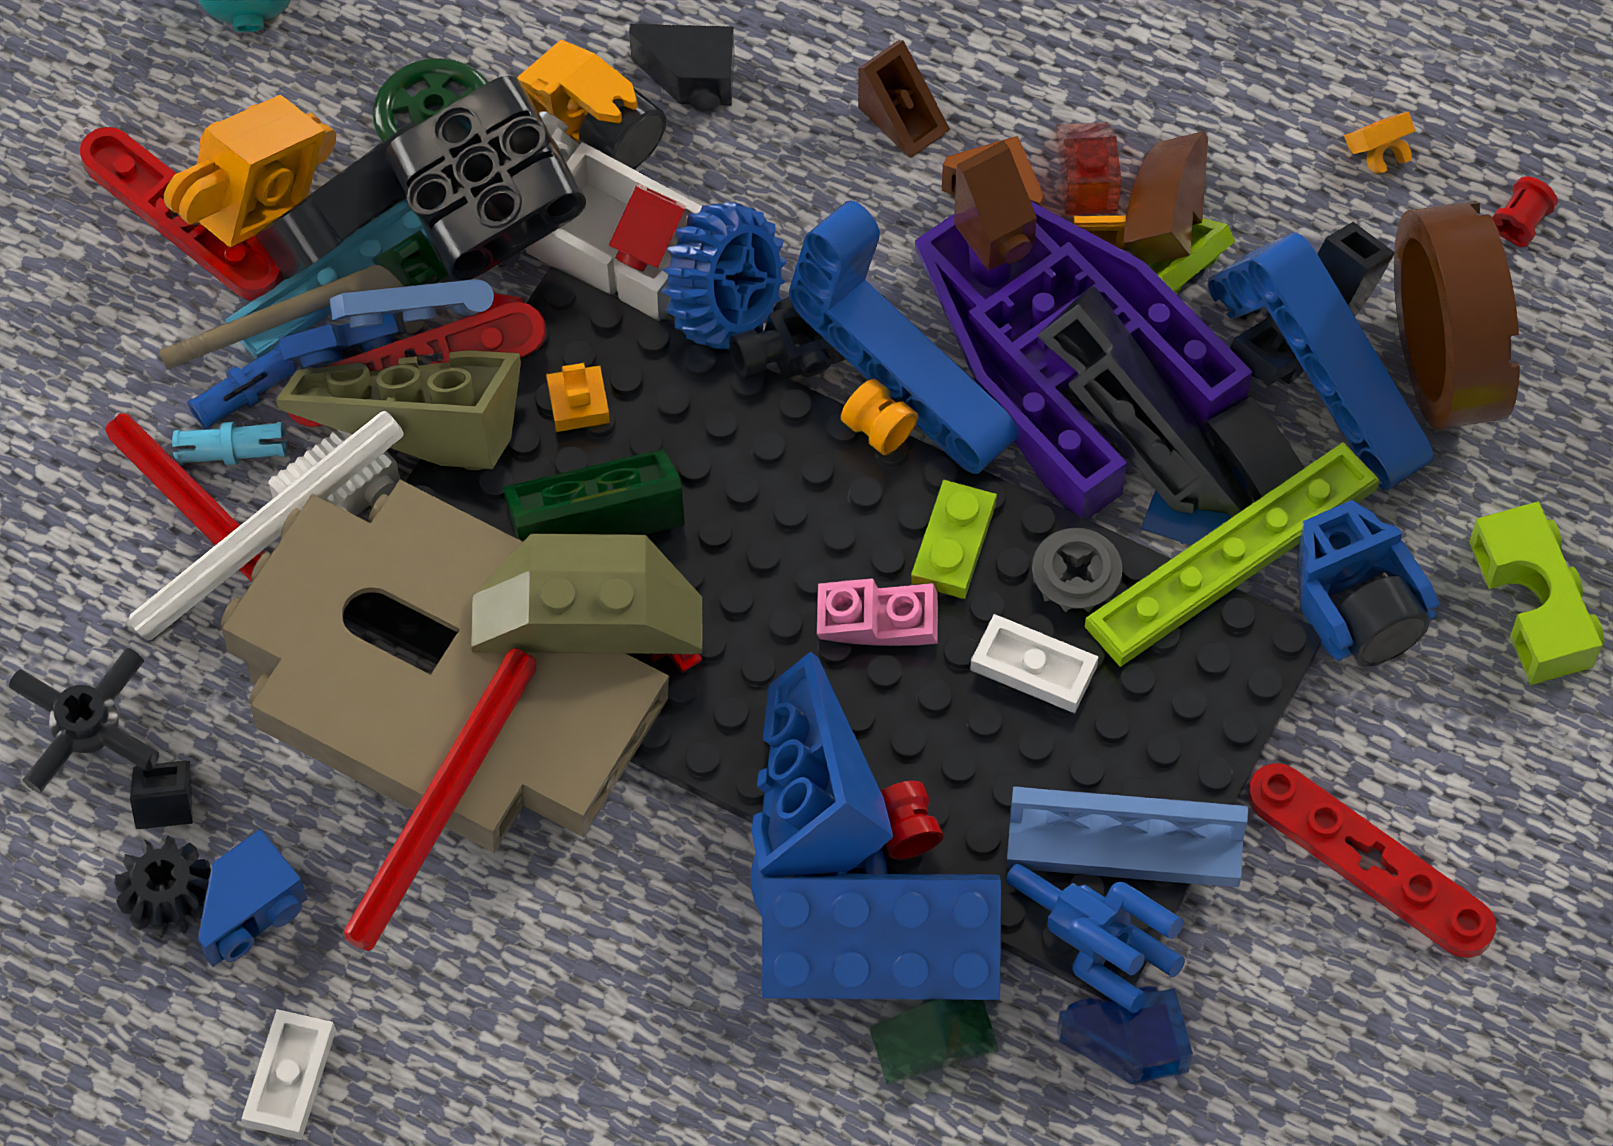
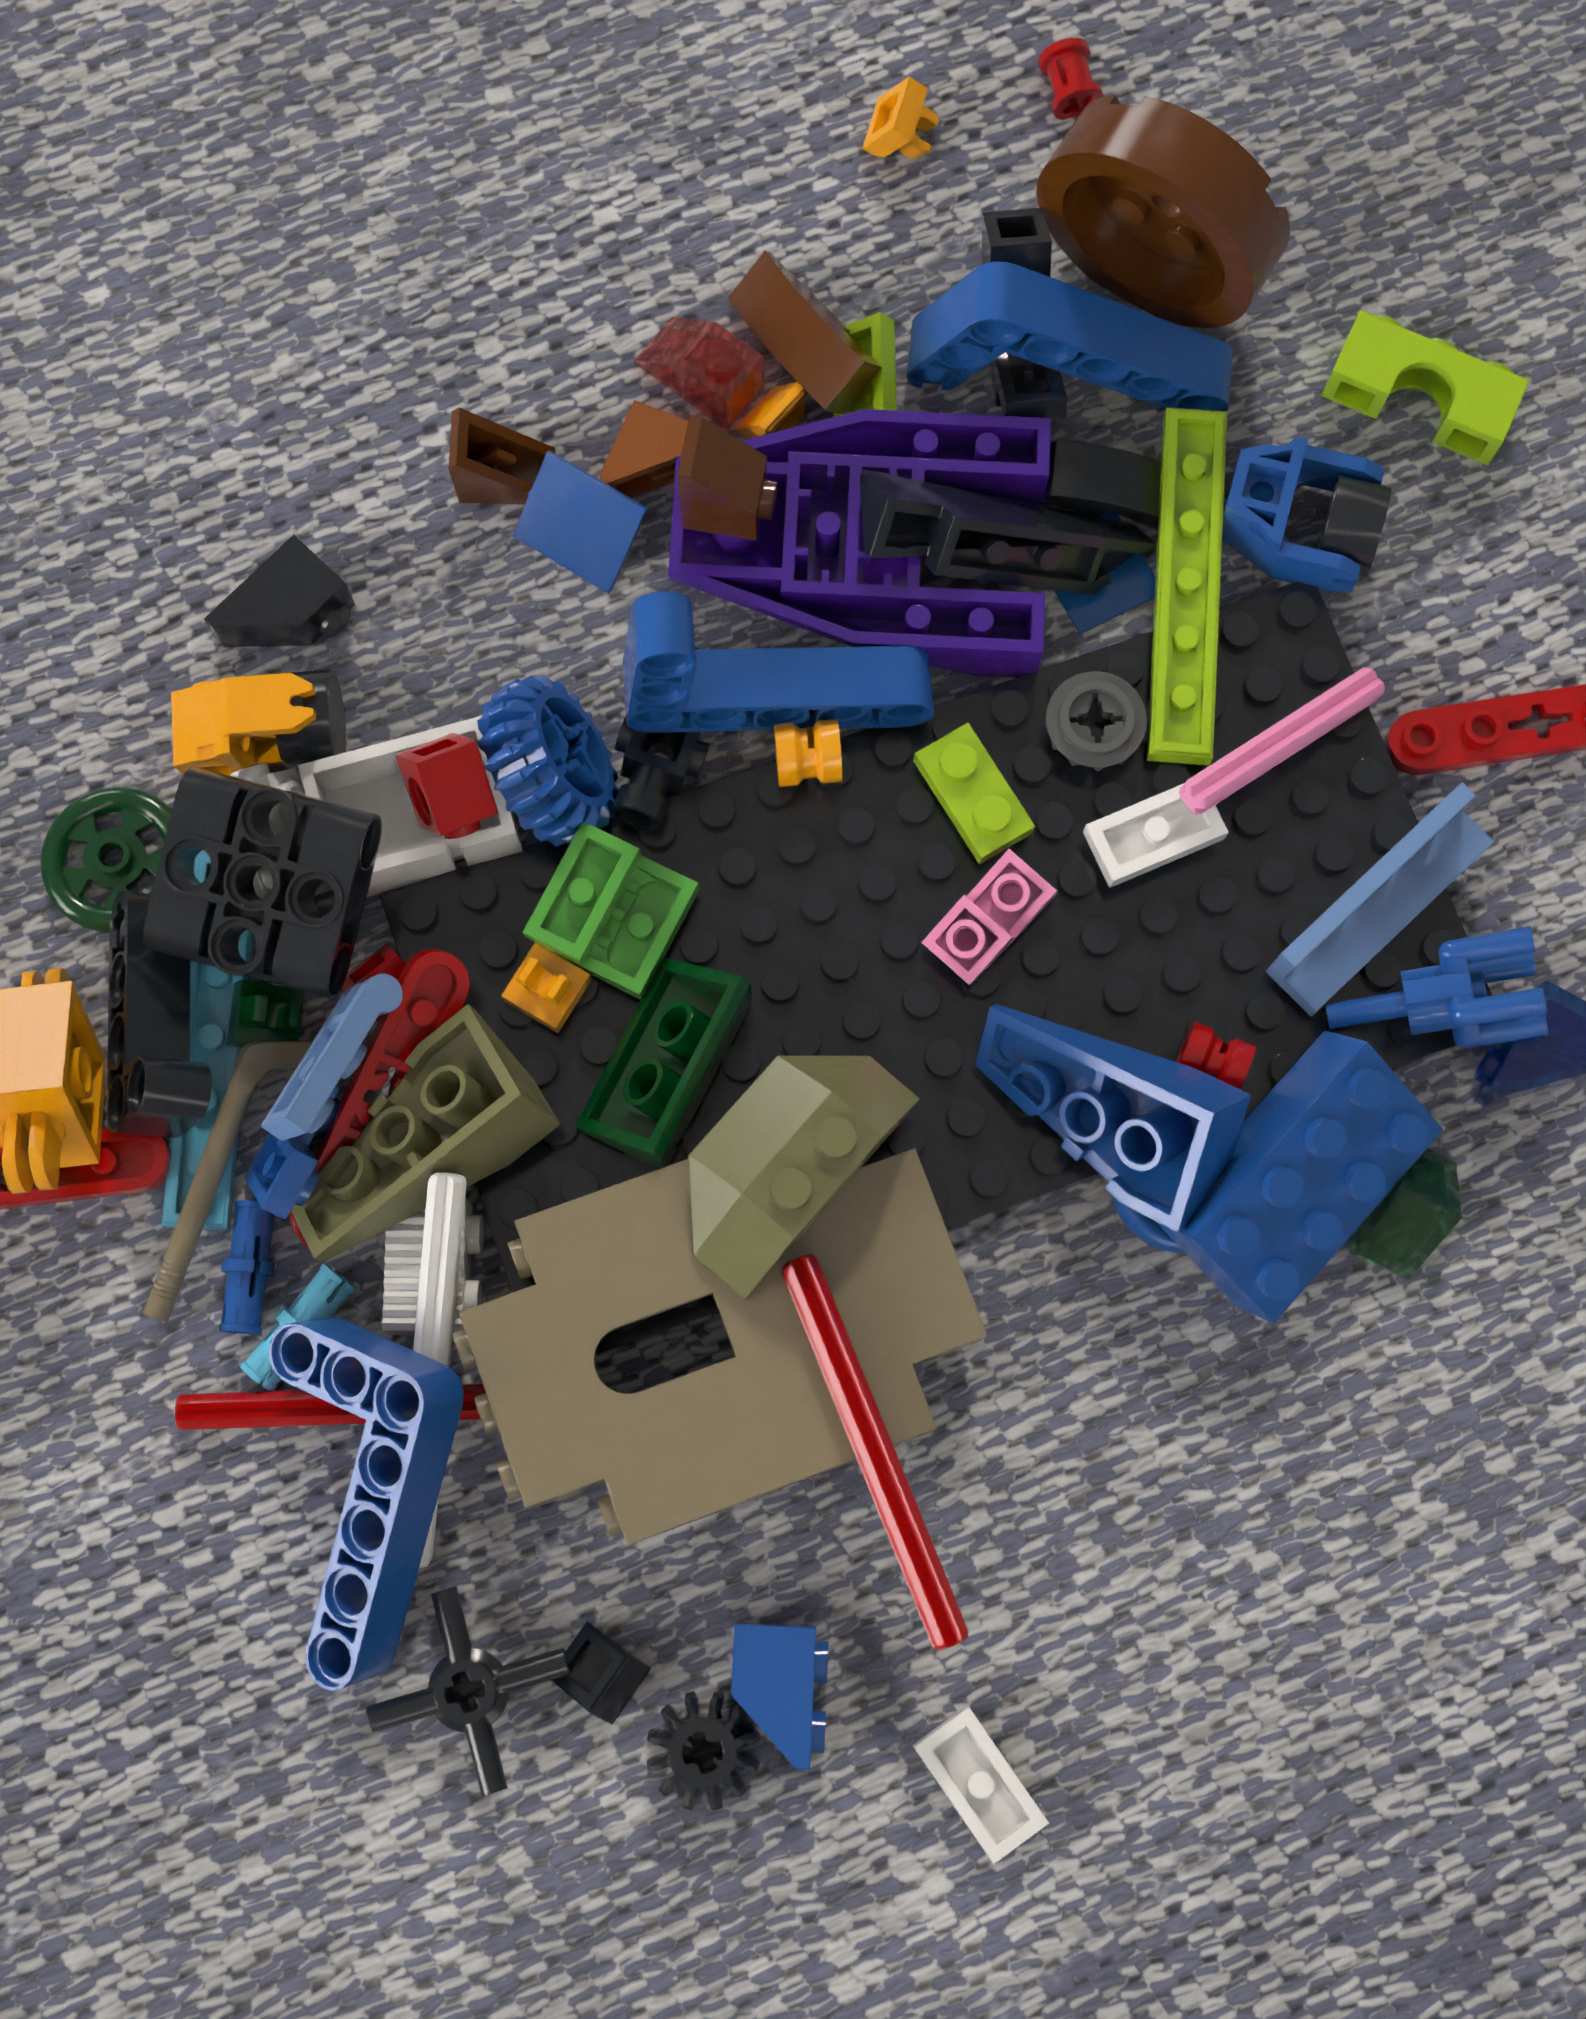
camera: 50 degrees left, 15 degrees up
none -> blue beam [269,1317,464,1691]
none -> blue window [513,450,648,594]
none -> bright green slope [522,821,700,1000]
none -> bright pink axle [1179,668,1385,814]

